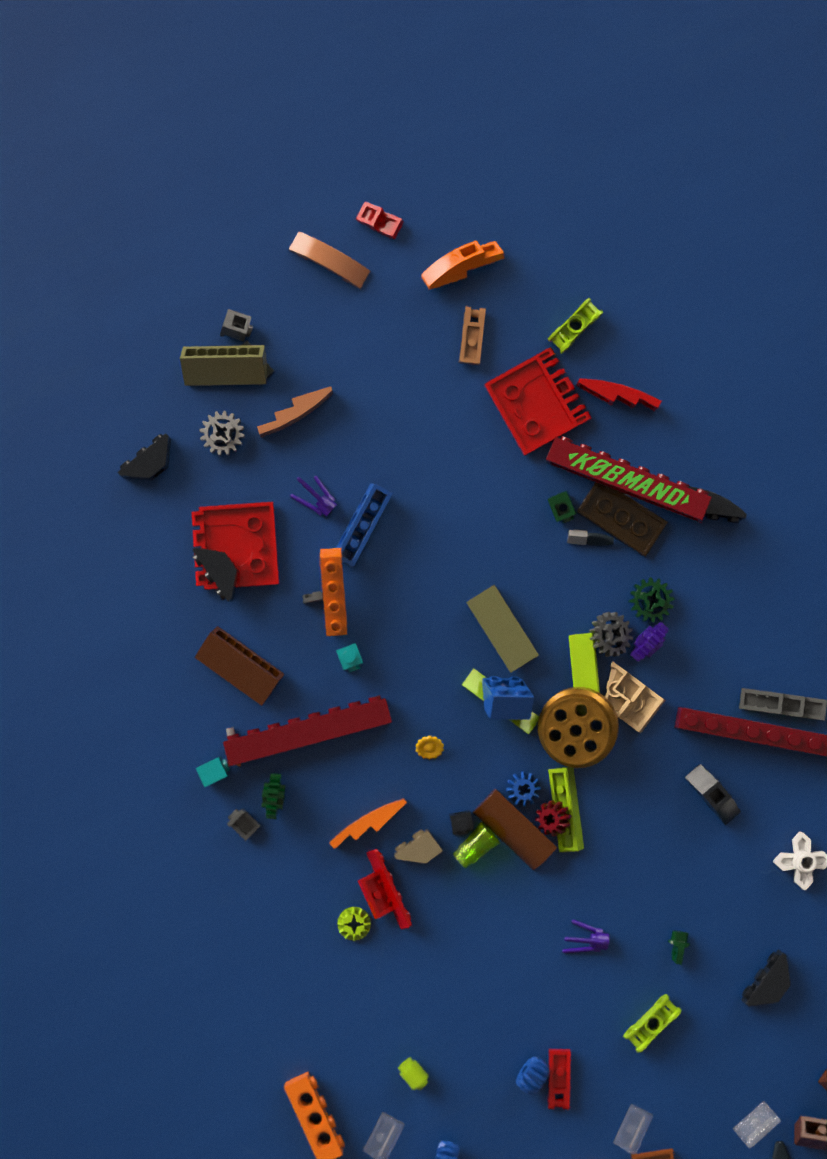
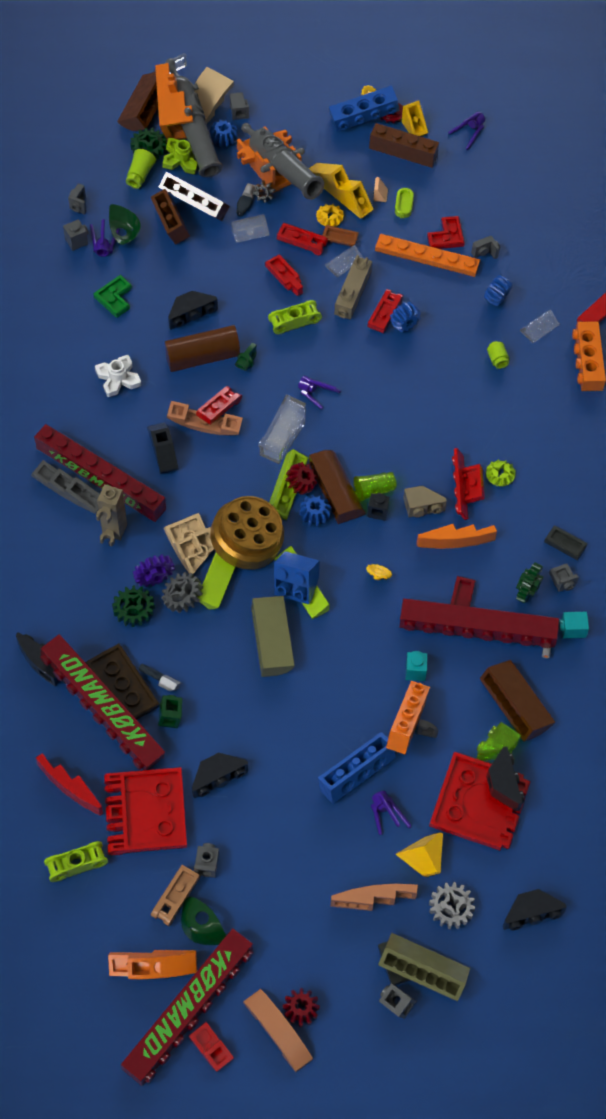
camera: 150 degrees left, 25 degrees down
none -> dark tan brick [96,484,127,546]
none -> dark red brick [121,928,253,1086]
none -> reddish brown brick [165,325,240,372]
none -> nougat slope [167,401,243,435]
none -> dark green piece [181,897,226,945]
none -> black slope [192,752,248,799]
none -> dark grey brick [194,843,219,878]
none -> red plate [196,386,242,425]
none -> clear wedge [258,394,306,464]
none -> red hinge [265,254,303,296]
none -> red plate [277,223,328,256]
none -> dark red gear [283,988,320,1027]
none -> dark tan brick [334,255,372,319]
none -> yellow slope [395,832,443,877]
none -> dark red tile [450,576,476,607]
none -> clear neon green slope [476,722,521,761]
none -> pearl dark grey tile [544,525,587,560]

